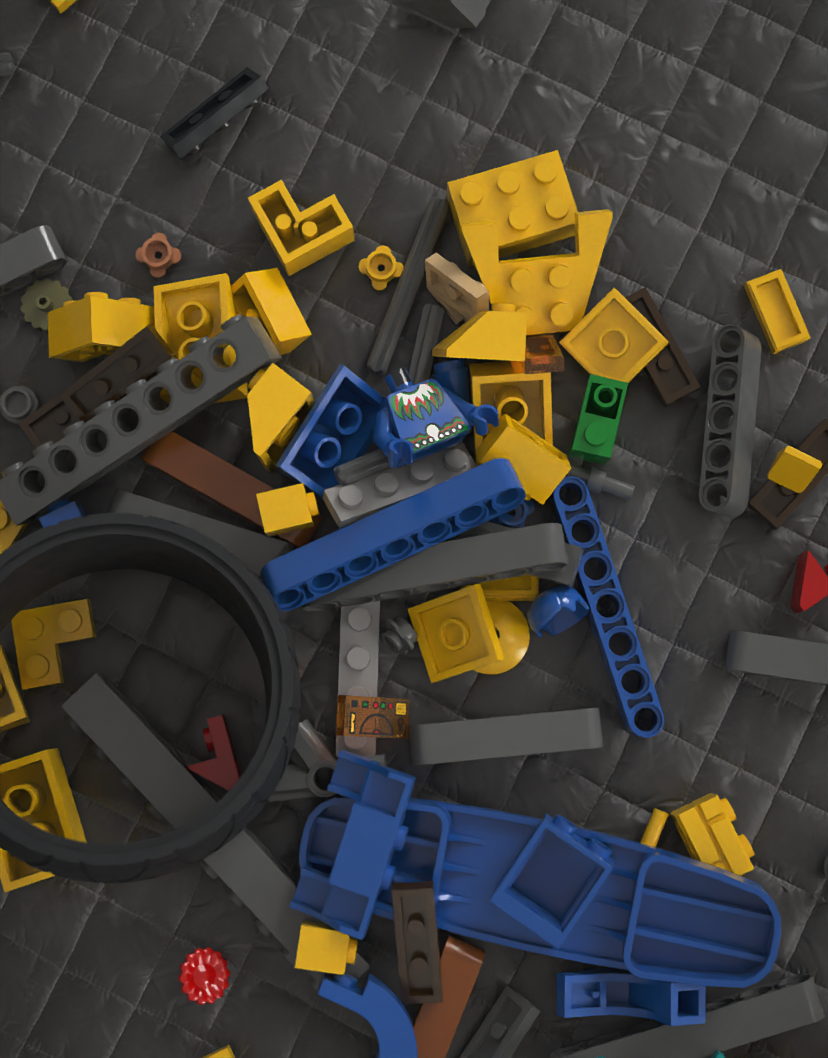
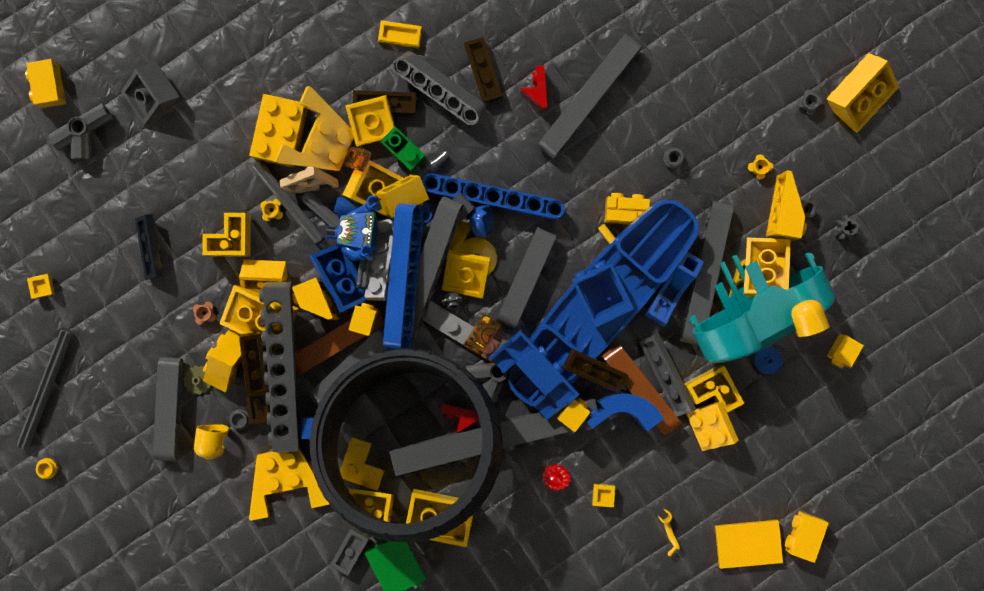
camera: 60 degrees left, 5 degrees up
yellow slope [432,304,527,361] -> none
yellow slope [767,446,823,493] -> none

